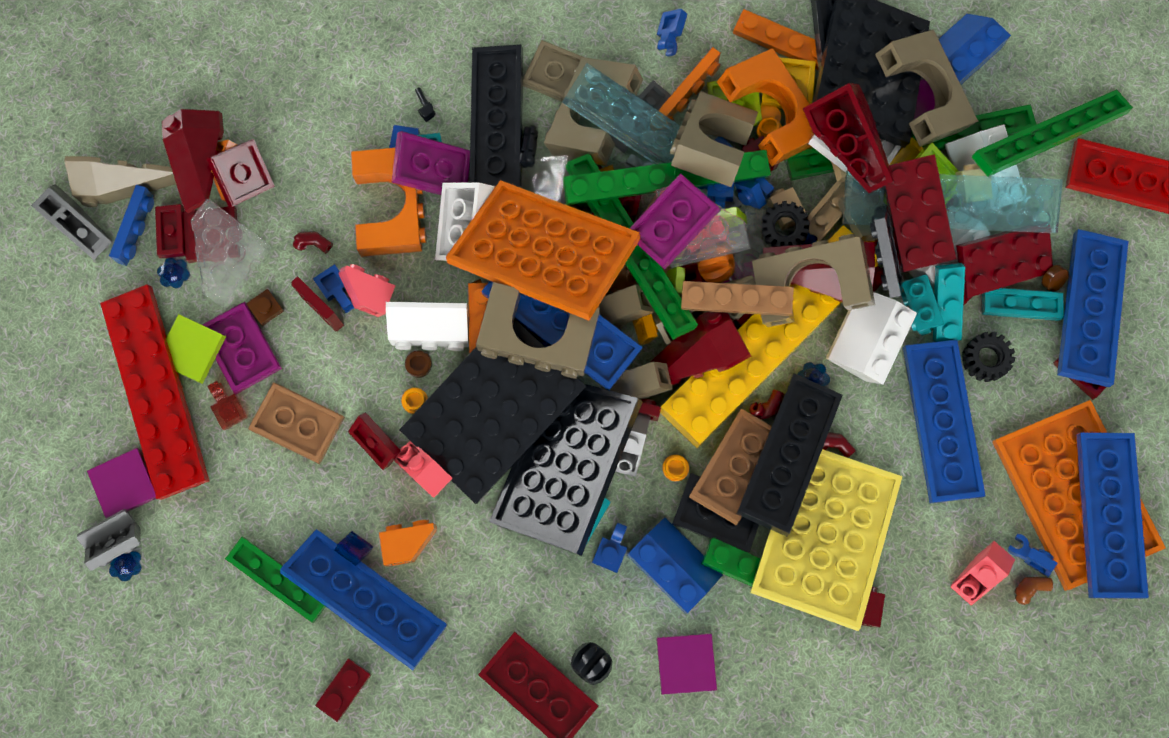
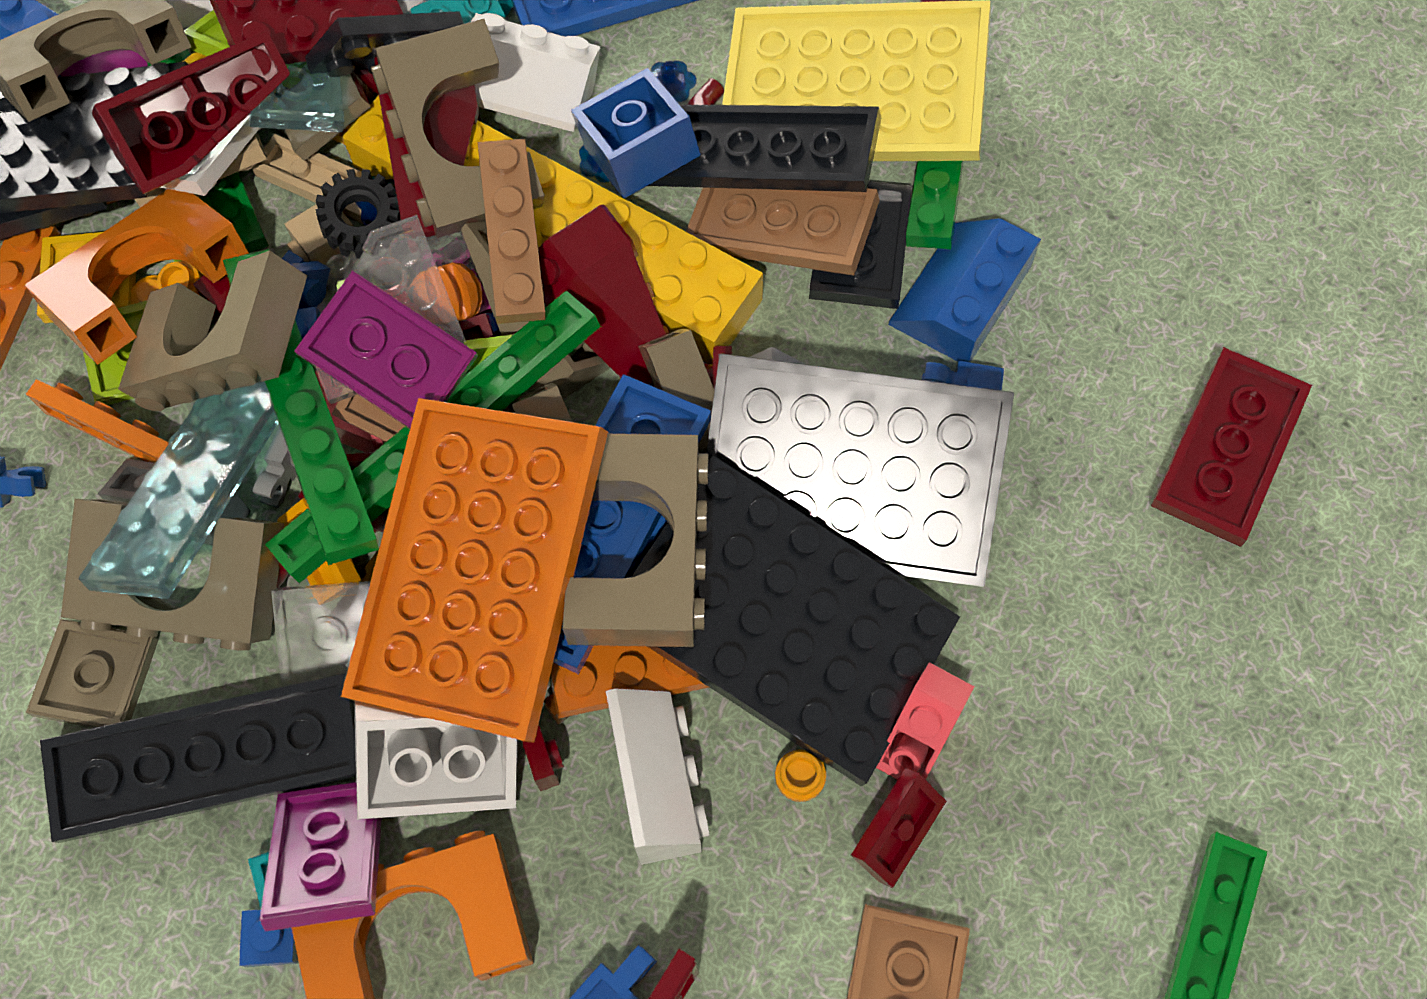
camera: 100 degrees left, 10 degrees down
blue plate [280,529,447,671] -> none
dark red plate [315,658,372,722] -> none
clear blue tile [334,531,374,566] -> none
coral slope [339,264,395,317] -> none
orange slope [379,520,437,567] -> none
reddish brown tile [405,350,432,378] -> none
black hand [415,88,436,122] -> none
black axle [519,125,538,168] -> none
black piece [571,642,613,685] -> none
light orange plate [633,314,658,345] -> none
magenta tile [656,634,717,695] -> none
light orange plate [662,455,689,482] -> none
dark red arm [749,389,784,420] -> none
none -> dark red plate [522,726,564,791]
none -> blue brick [571,68,701,198]
none -> clear blue plant [651,60,697,102]

